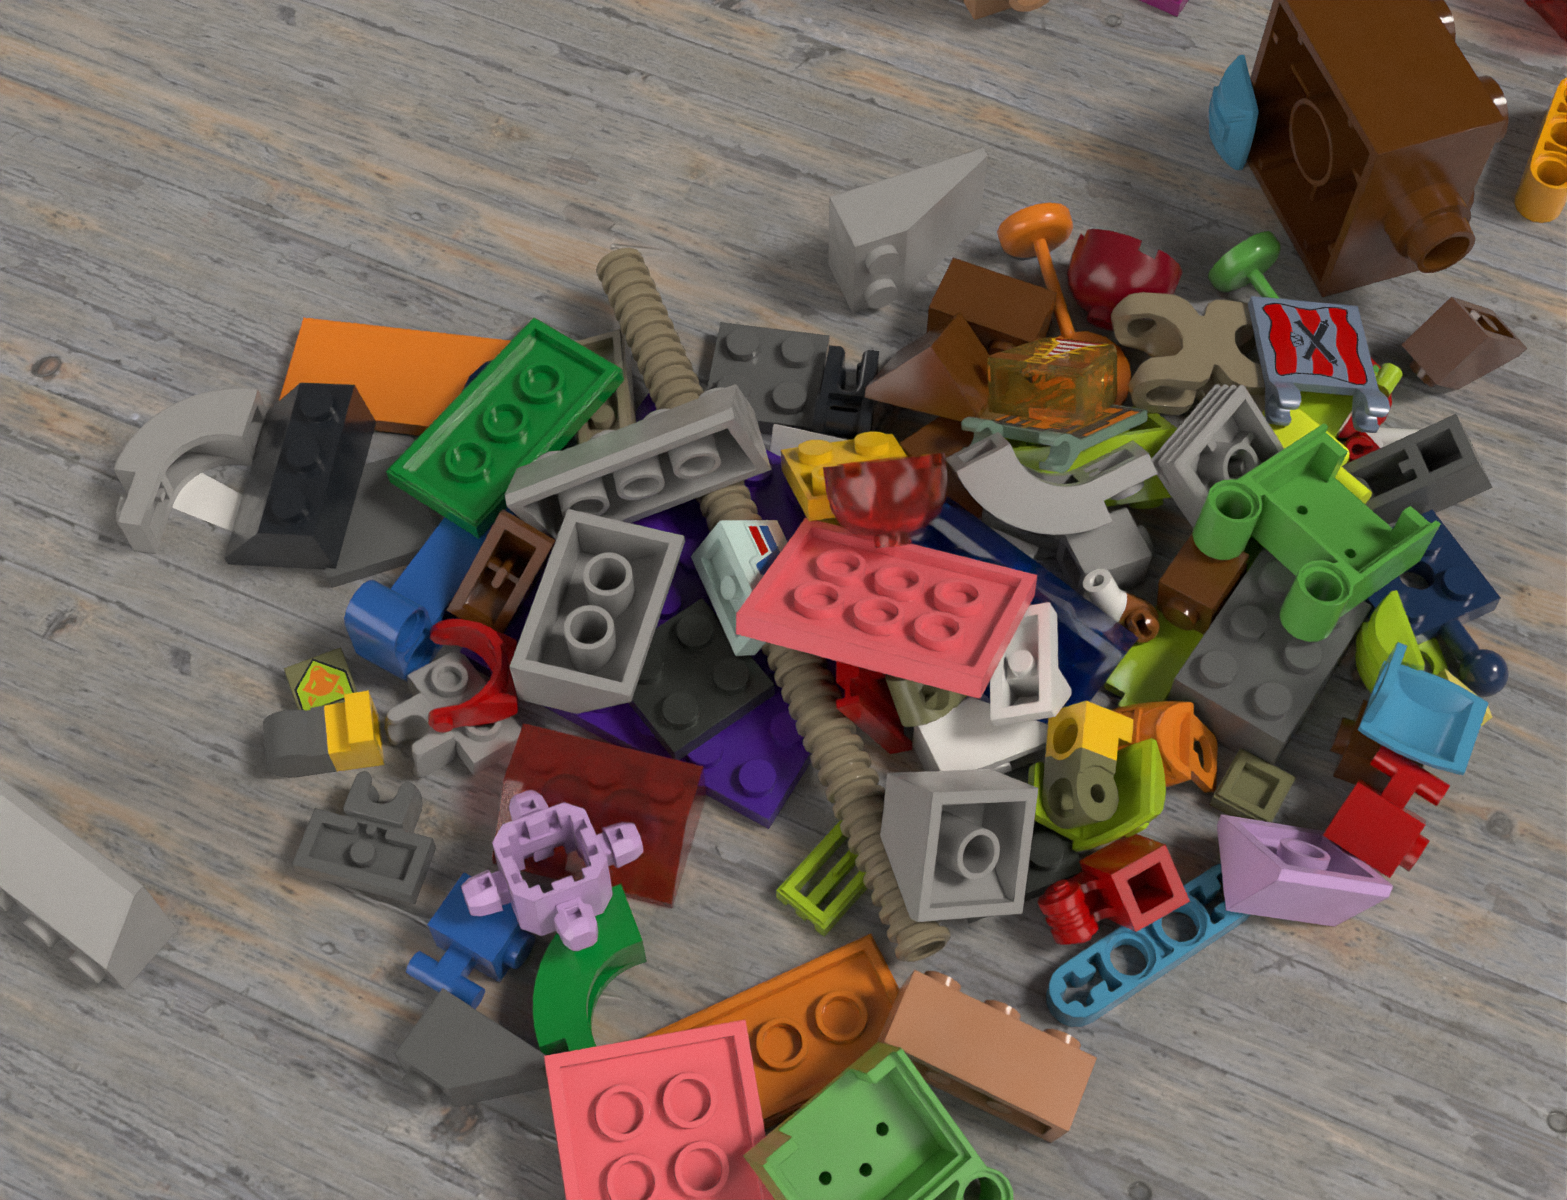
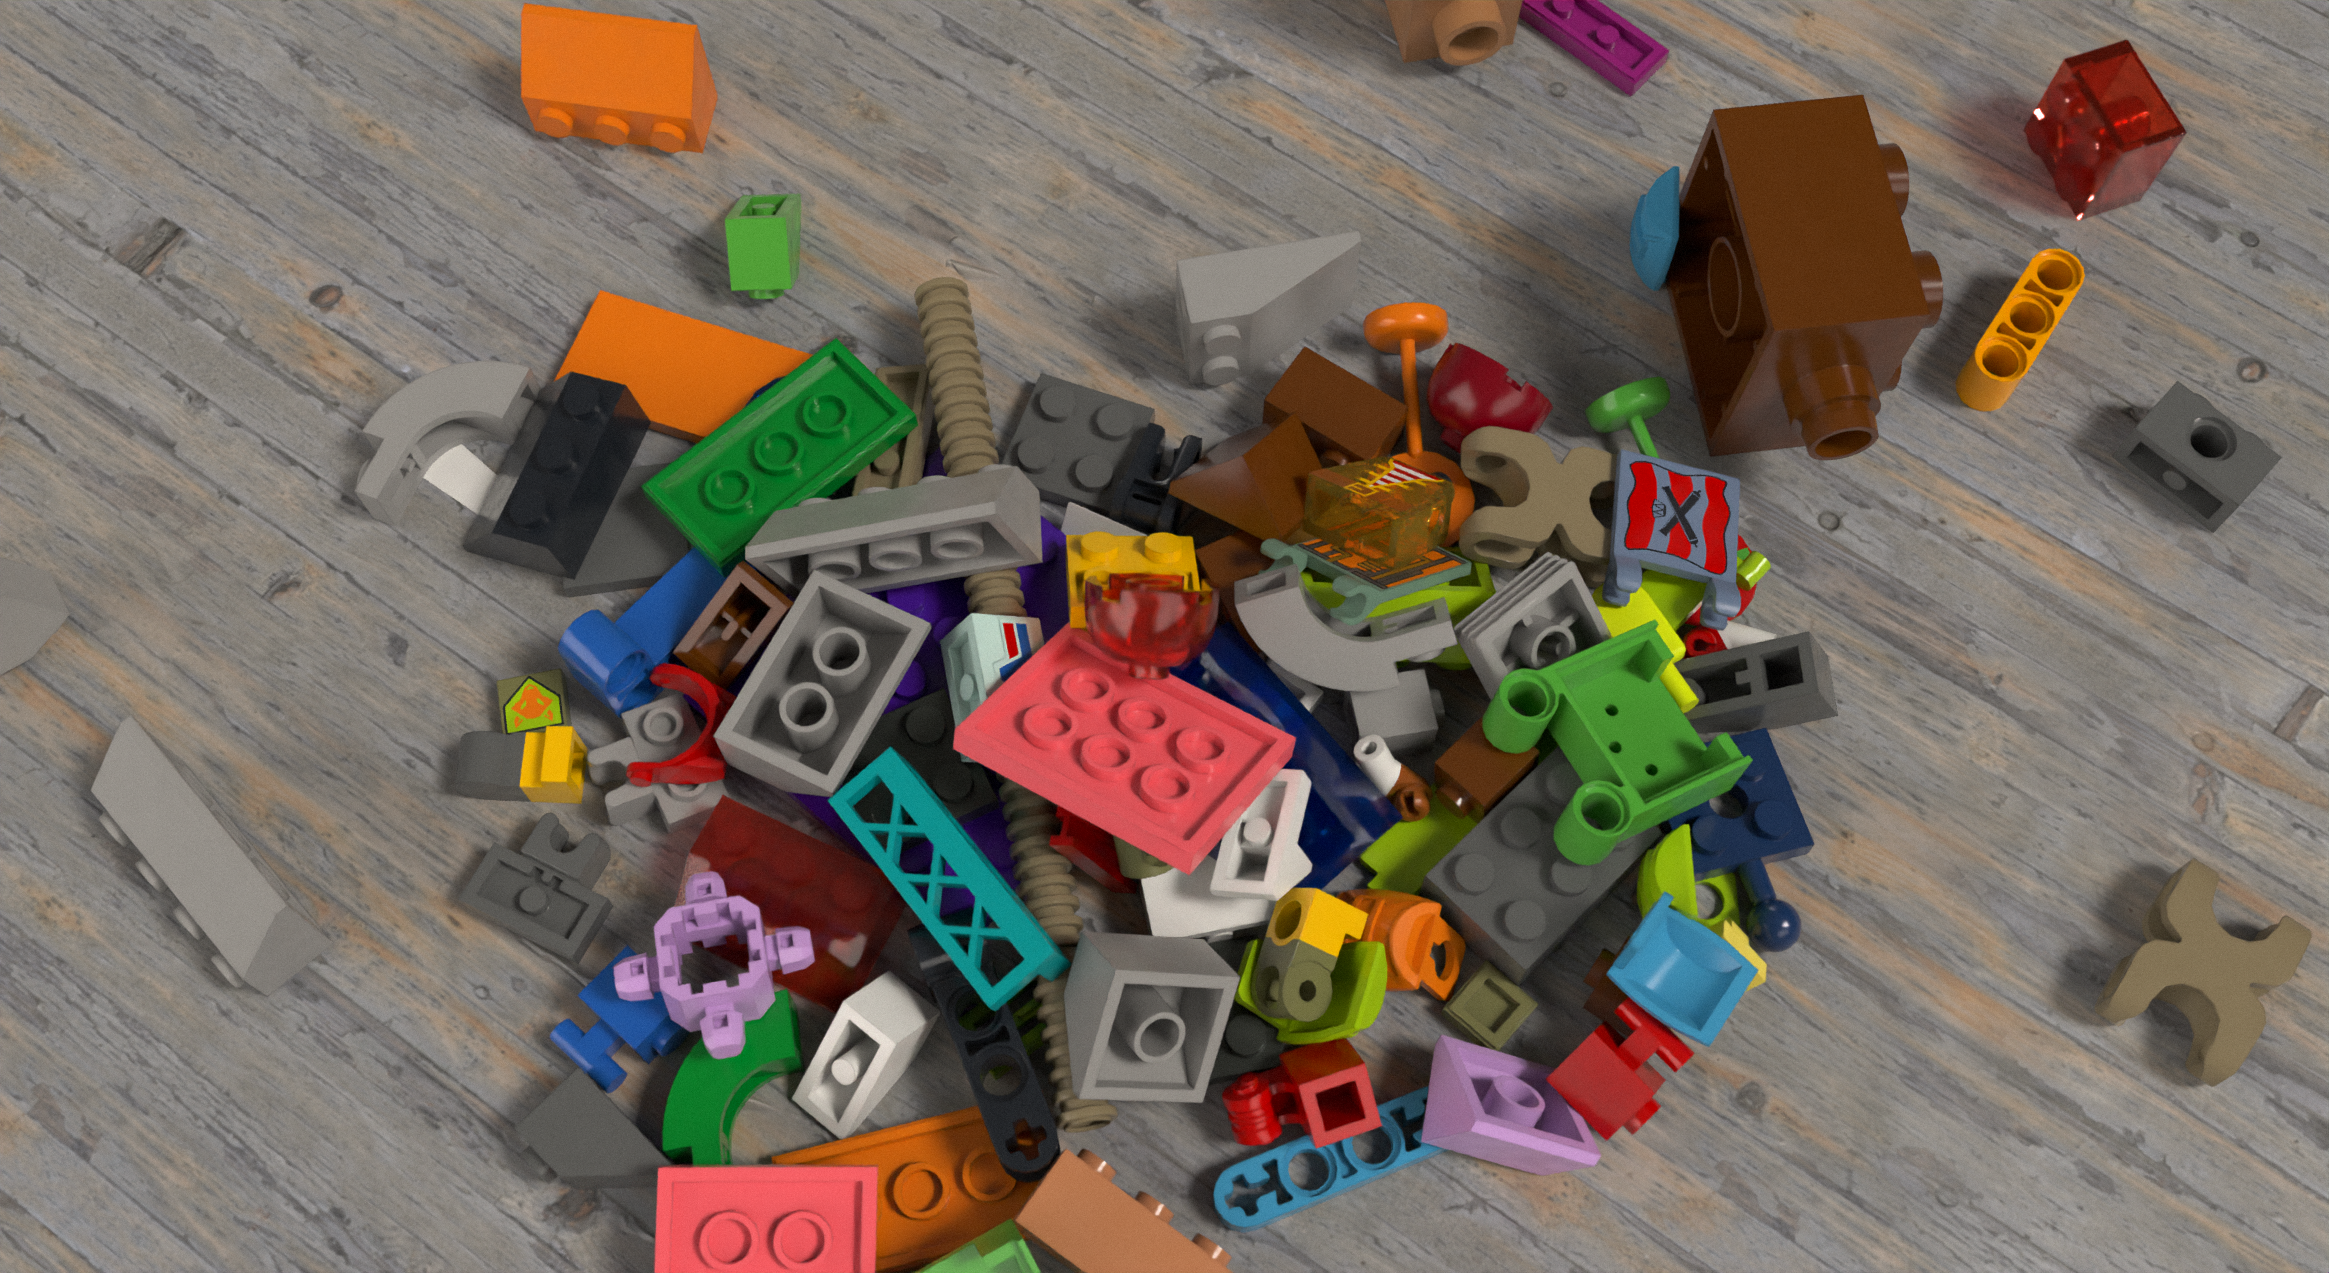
camera: 10 degrees right, 5 degrees up
reddish brown slope [1402,296,1528,390] -> none
none -> orange slope [521,3,718,153]
none -> bright green slope [725,194,801,299]
none -> white slope [792,971,941,1140]
none -> teal fence [827,747,1072,1011]
none -> black piece [907,904,1061,1183]

